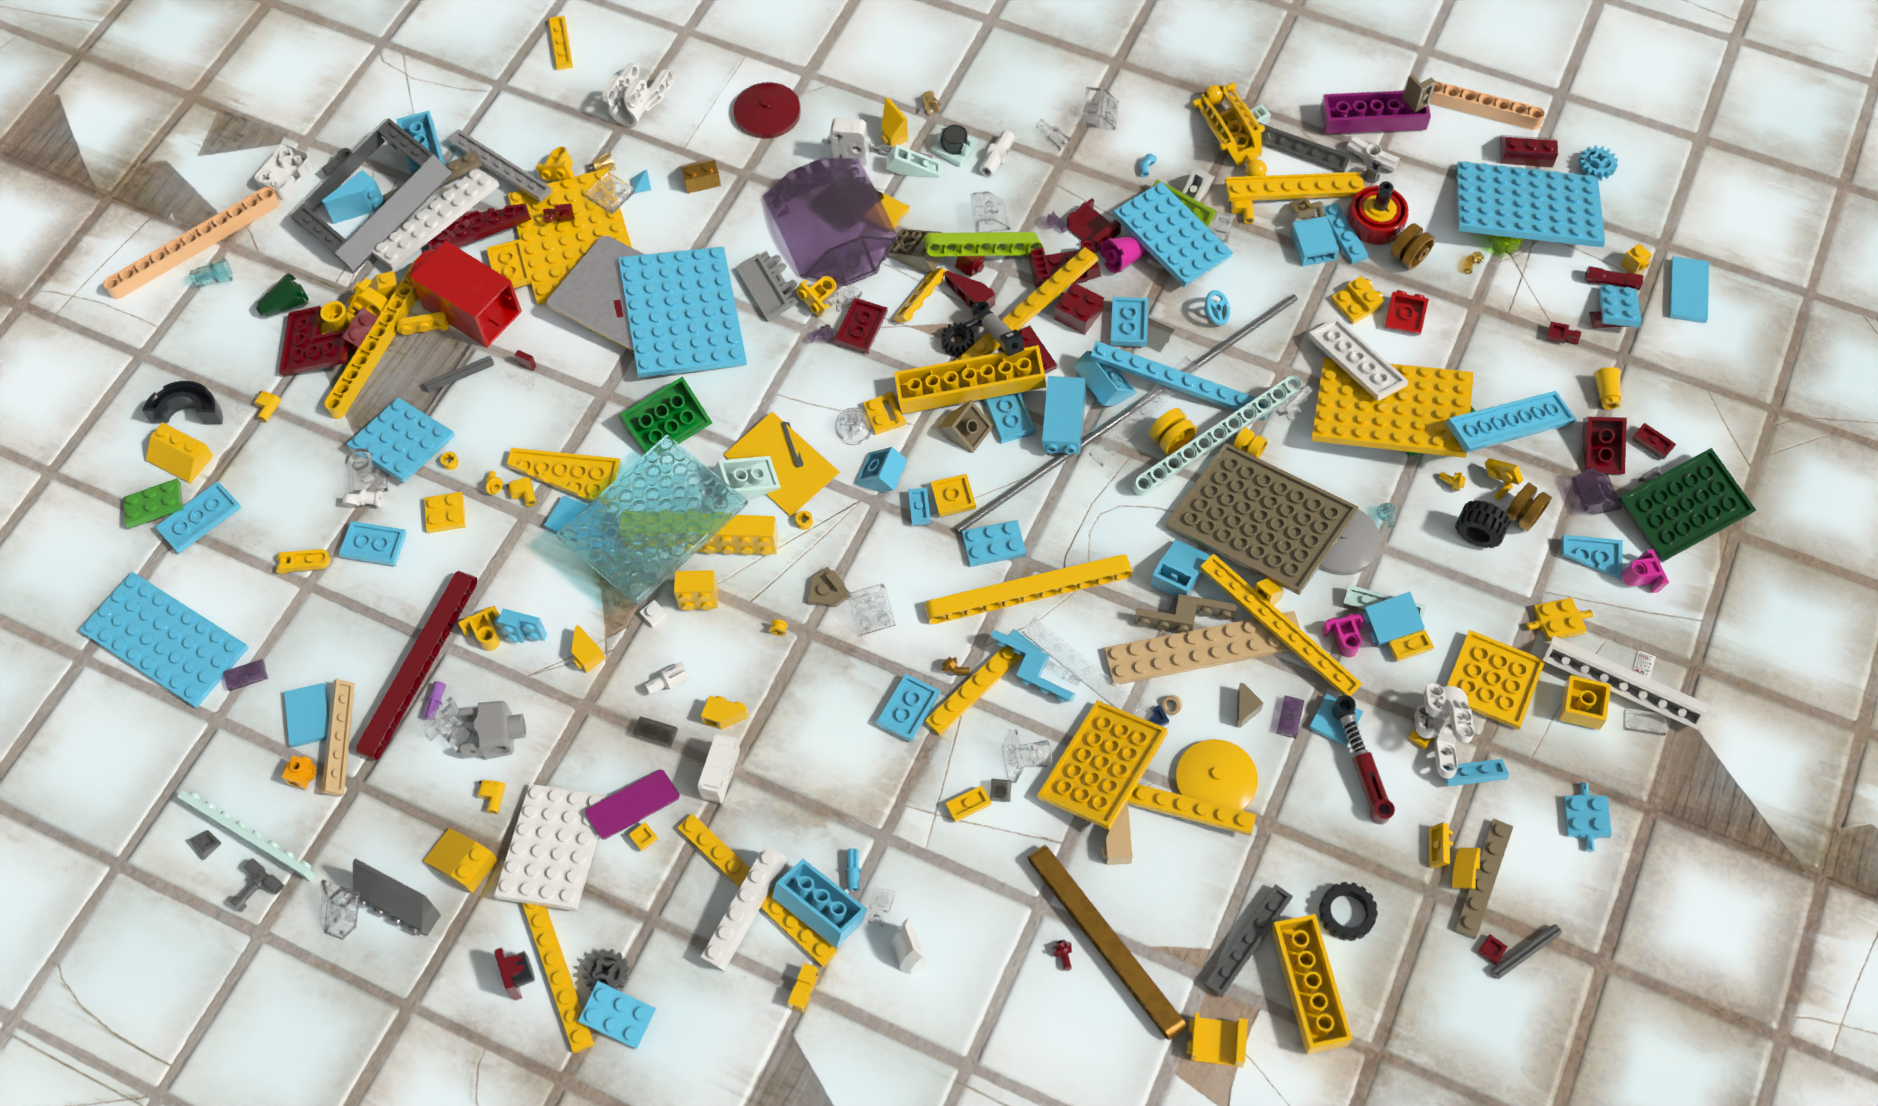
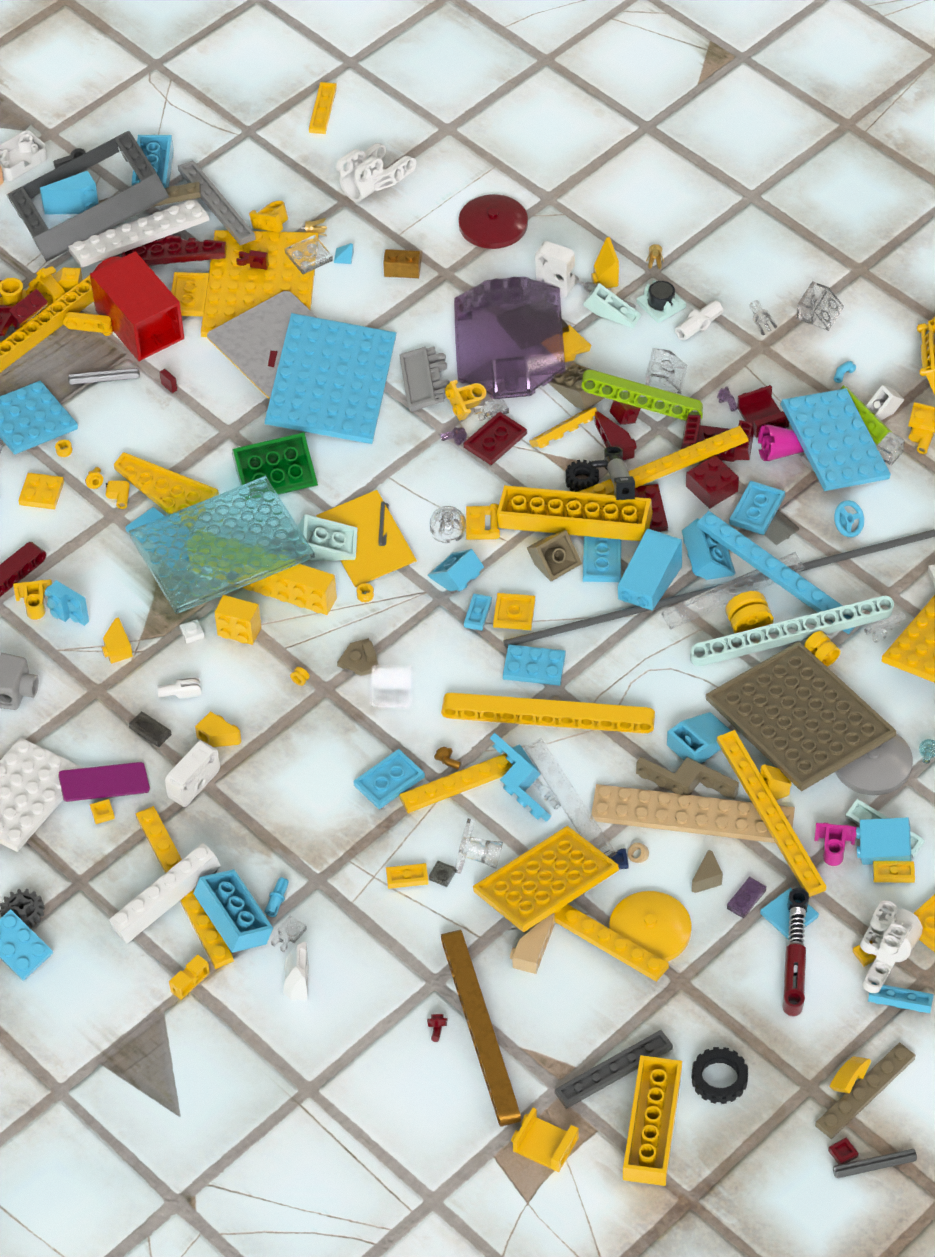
camera: 20 degrees right, 10 degrees down
yellow plate [1429,822,1453,869] -> none

